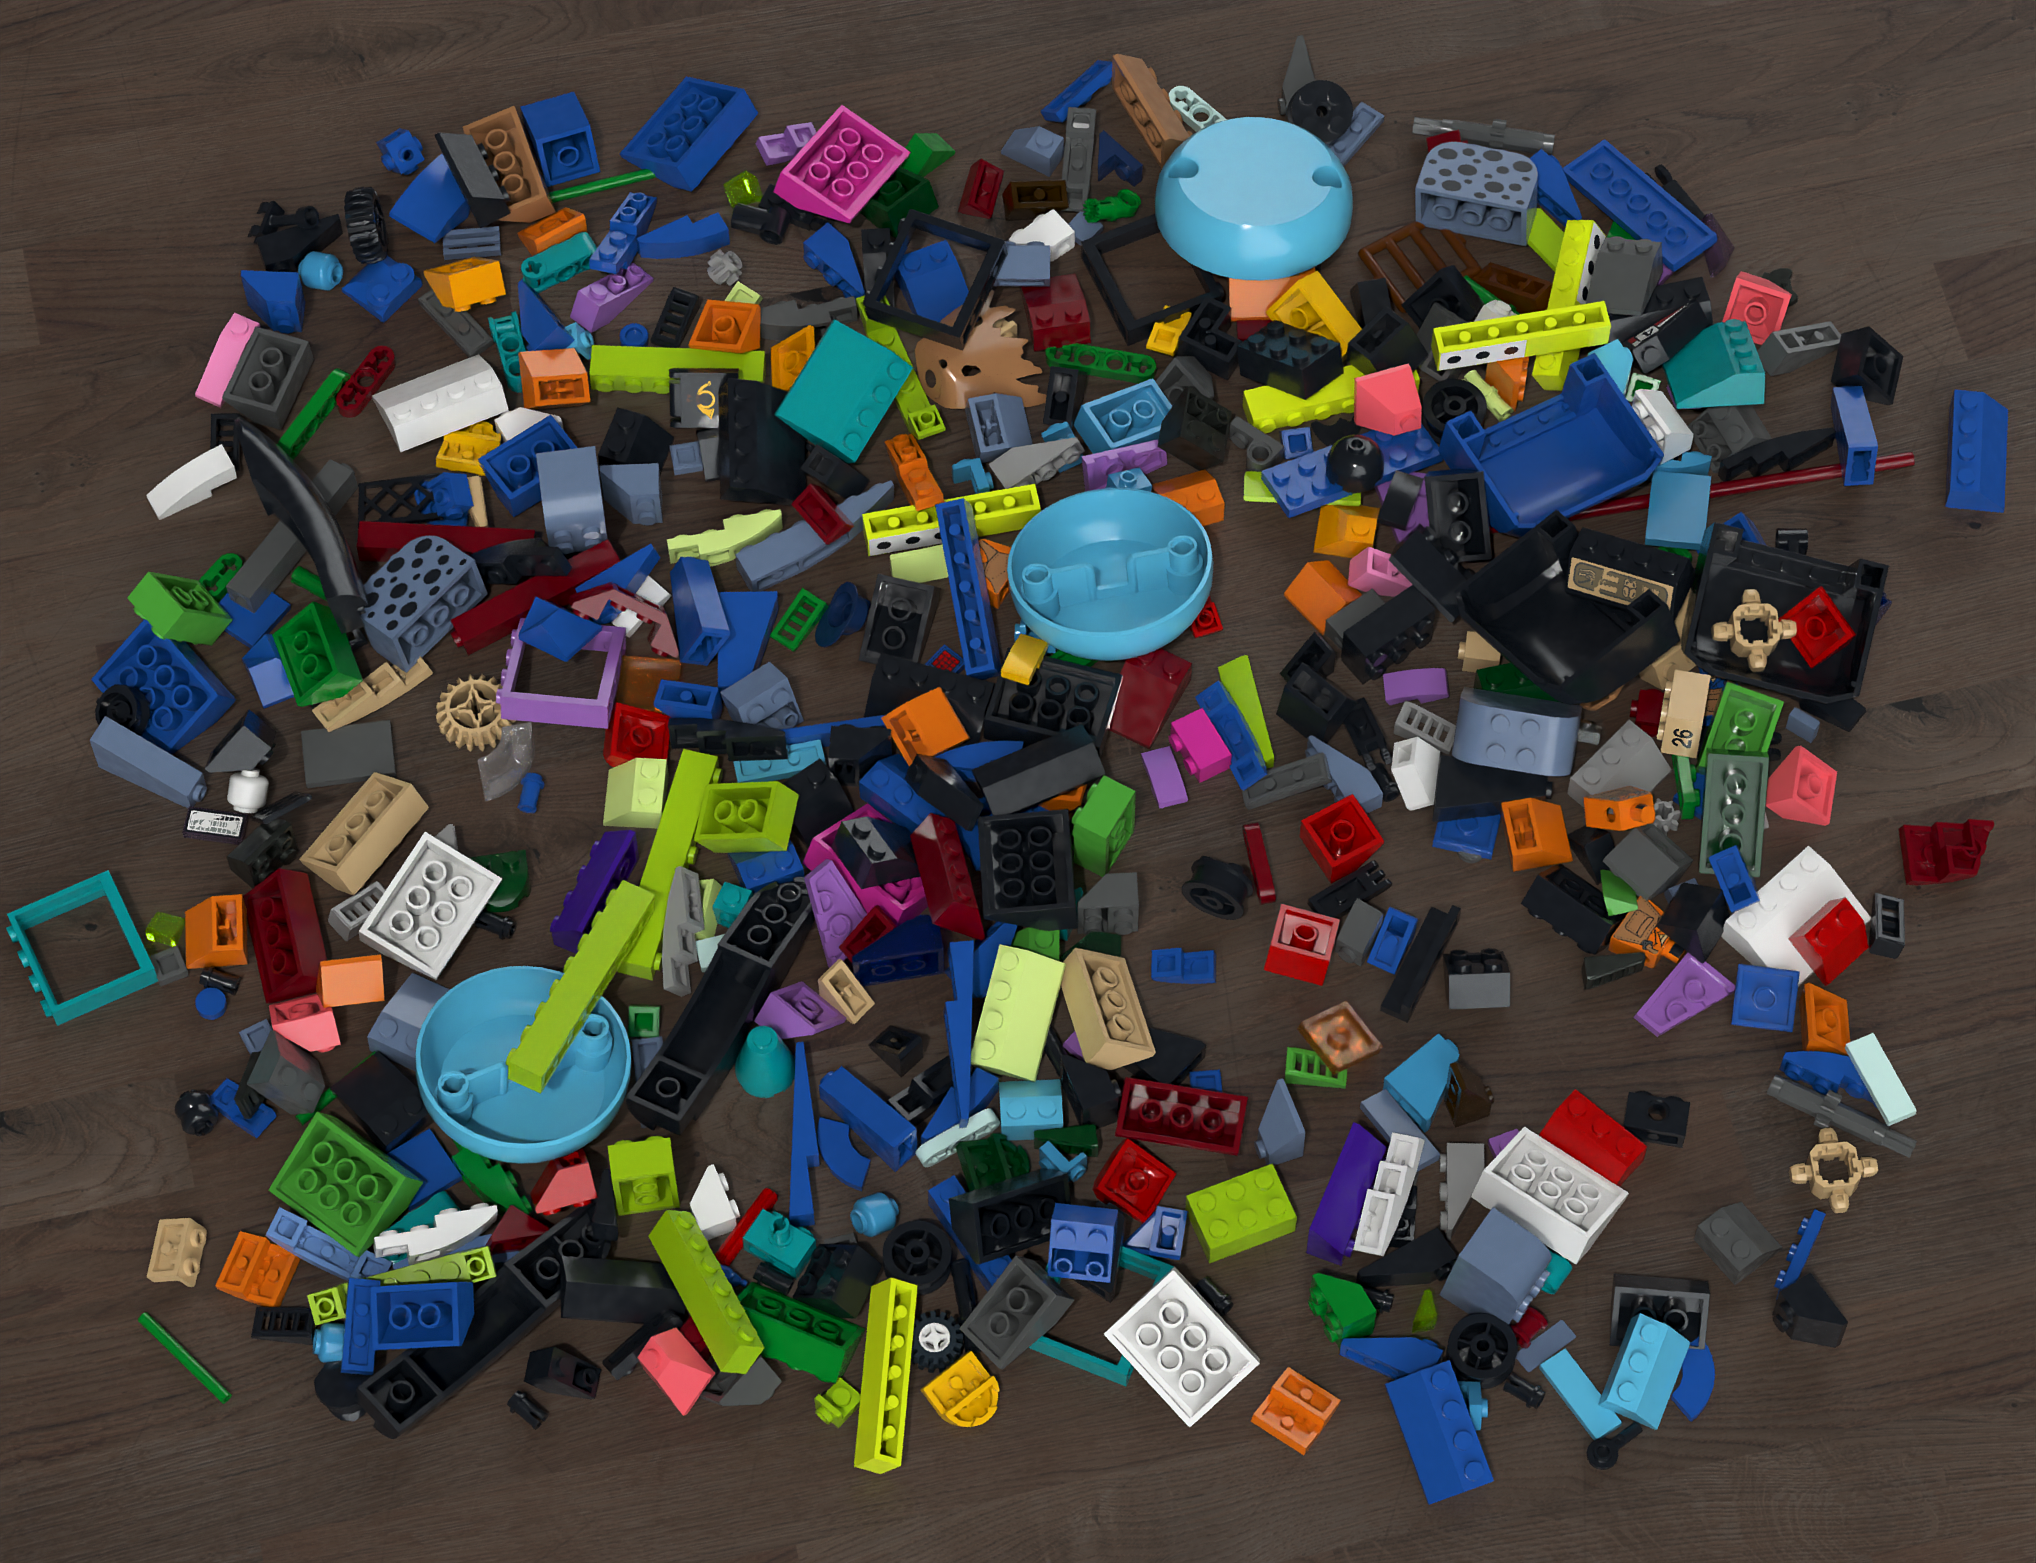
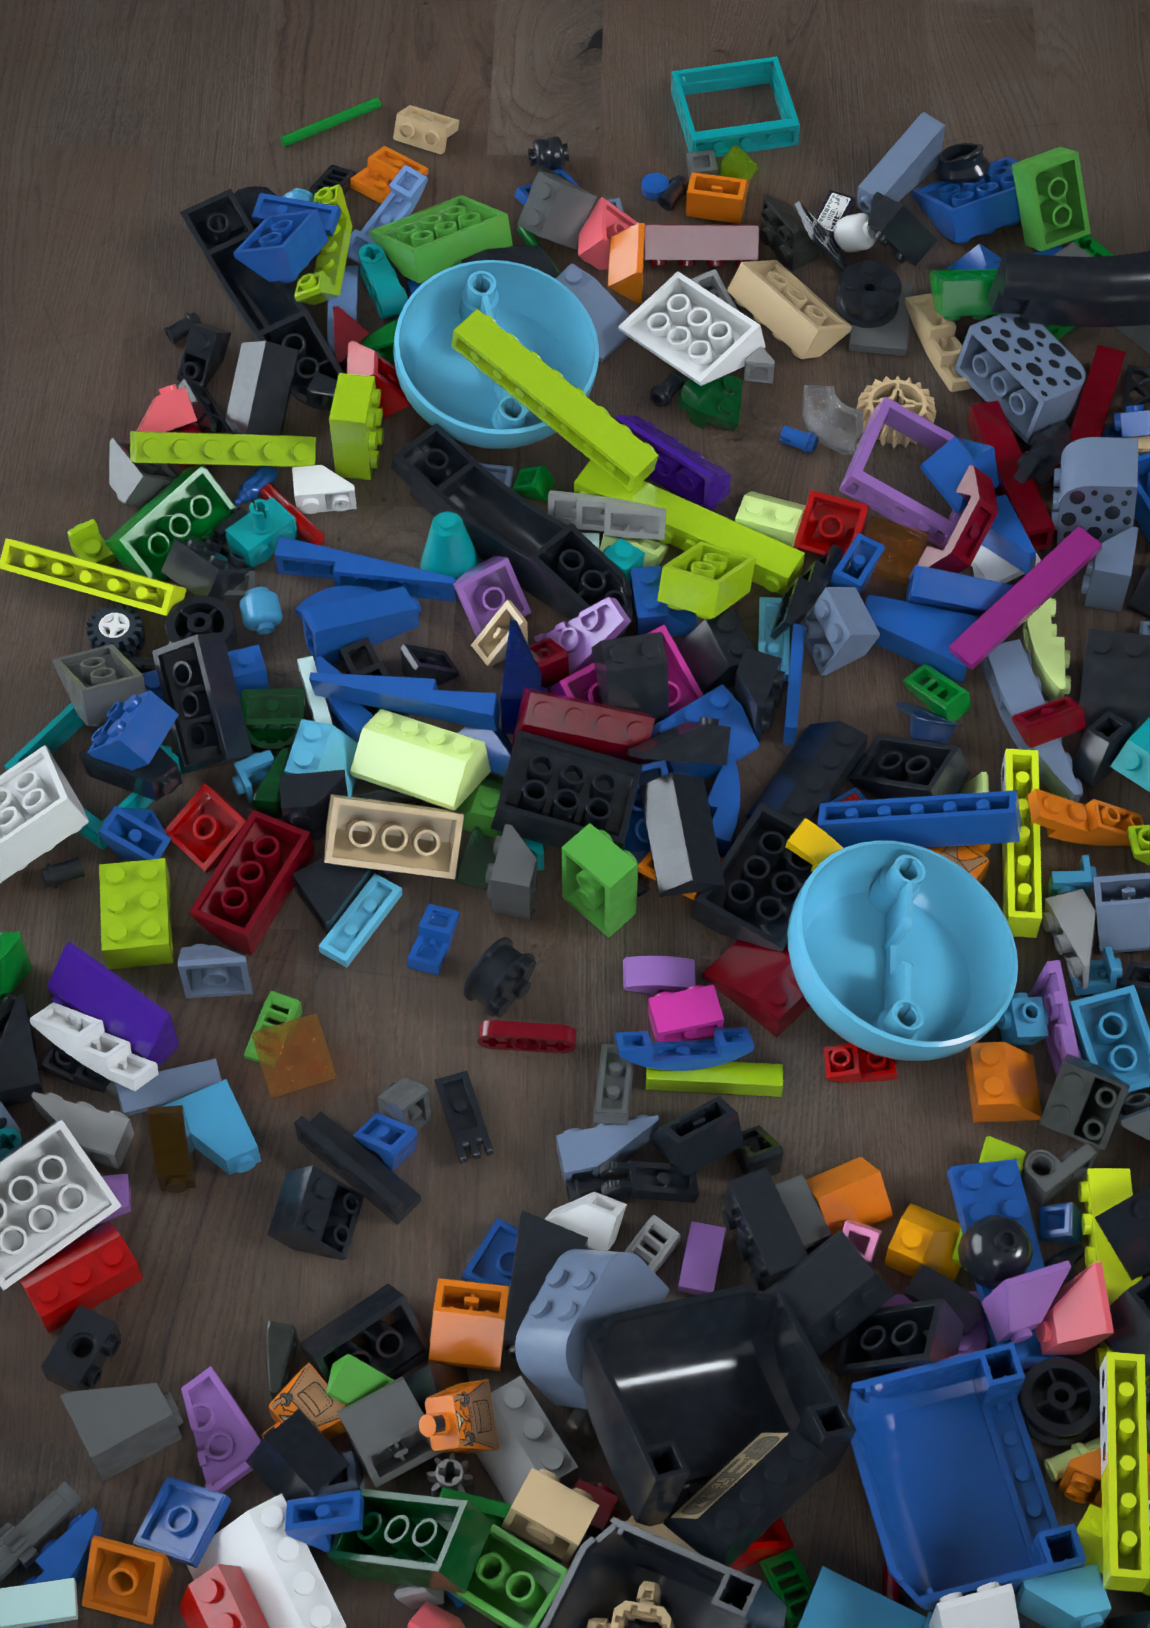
camera: 105 degrees right, 5 degrees down
white slope [373,1203,498,1265] -> none
orange slope [881,687,970,766] -> none
yellow slope [920,1351,999,1427] -> none
blue tile [1189,1069,1223,1093] -> none
red slope [1264,904,1340,986] -> none
red slope [1300,794,1384,883] -> none
none -> dark grey slope [60,1383,183,1482]
none -> medium azure plate [319,873,403,968]
none -> black wheel [836,259,902,328]
none -> magenta tile [949,526,1102,670]
none -> medium lavender slope [981,1260,1071,1344]

